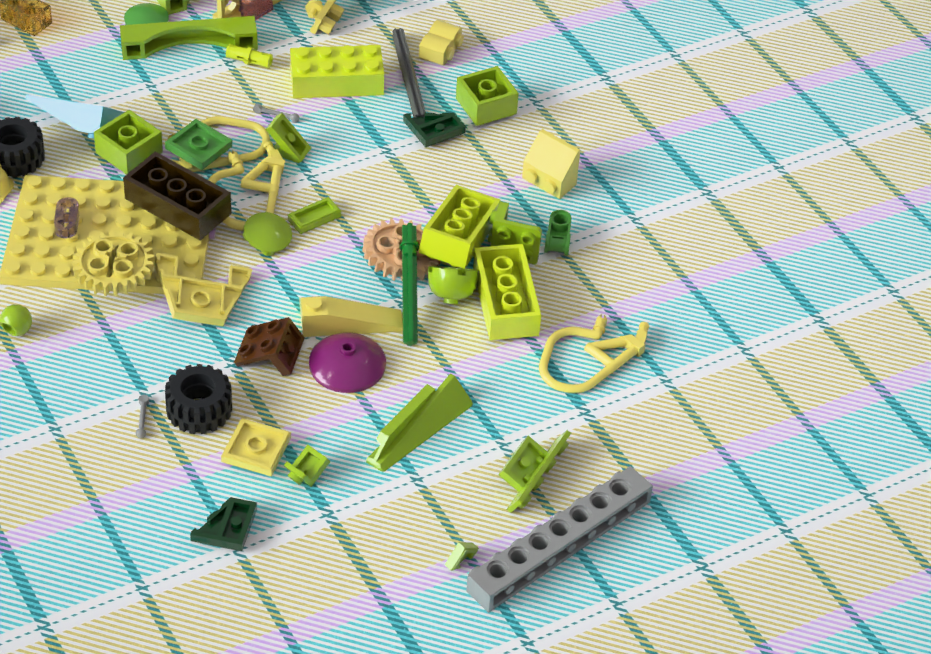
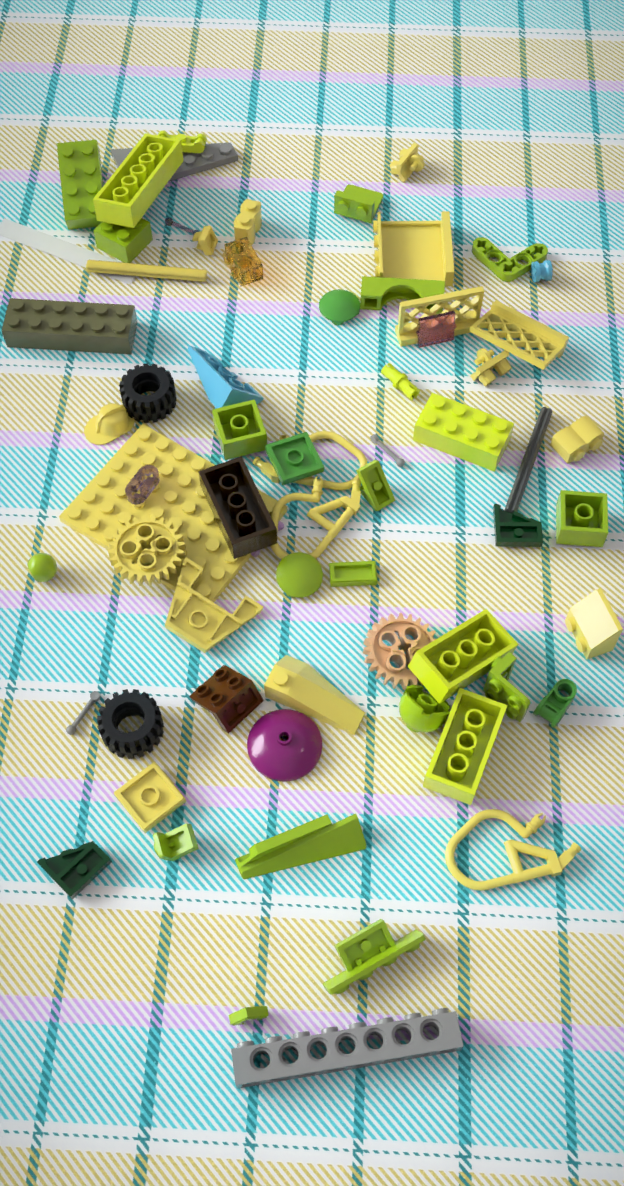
camera: 35 degrees right, 15 degrees up
lime arch [120,16,258,60] -> none
green axle [399,223,419,346] -> none

